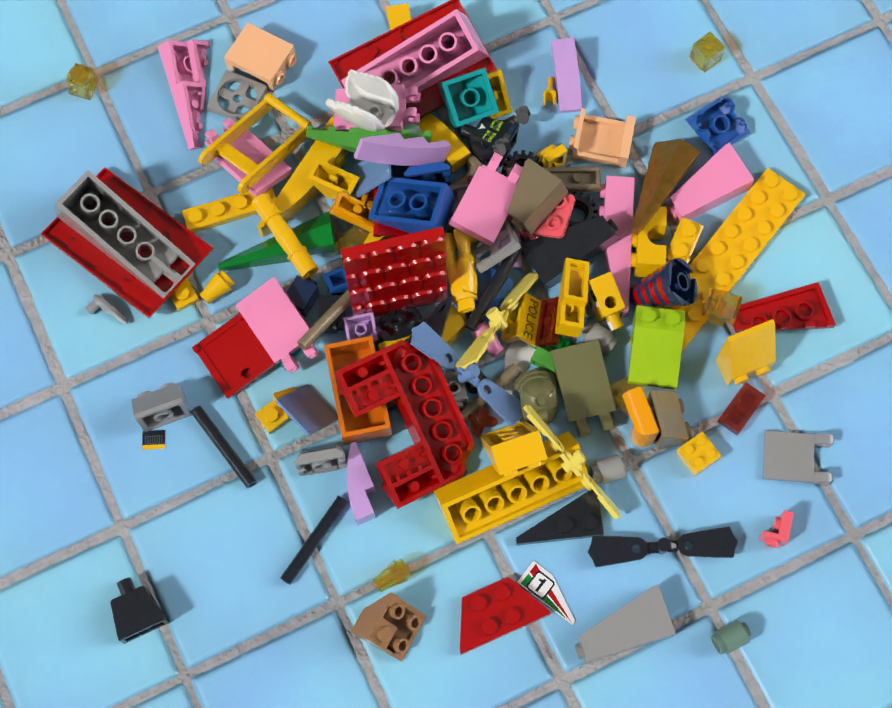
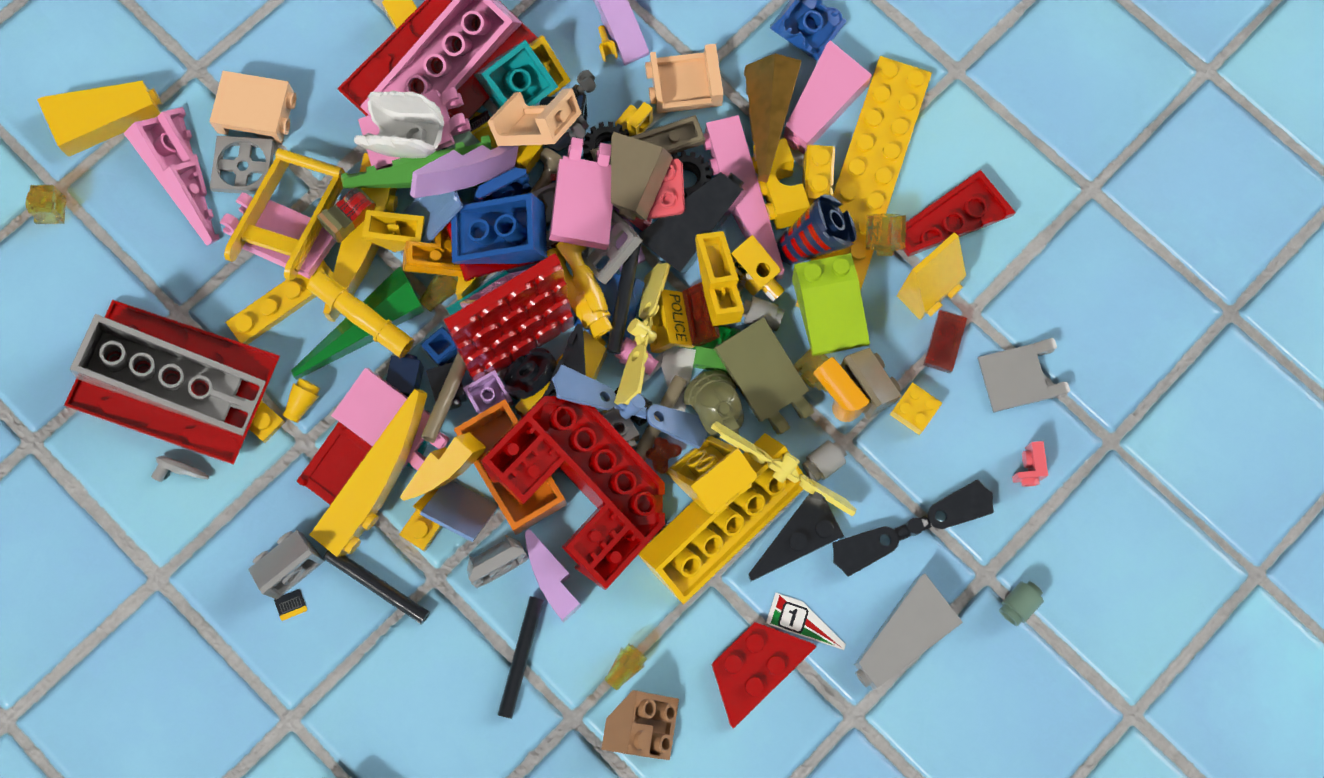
camera: 25 degrees left, 5 degrees up
none -> yellow slope [37,81,162,157]
none -> yellow slope [309,389,428,557]
none -> leg [317,187,376,243]
none -> yellow slope [400,432,487,501]
none -> black sticker [469,110,490,134]
none -> light nougat panel [488,88,582,146]

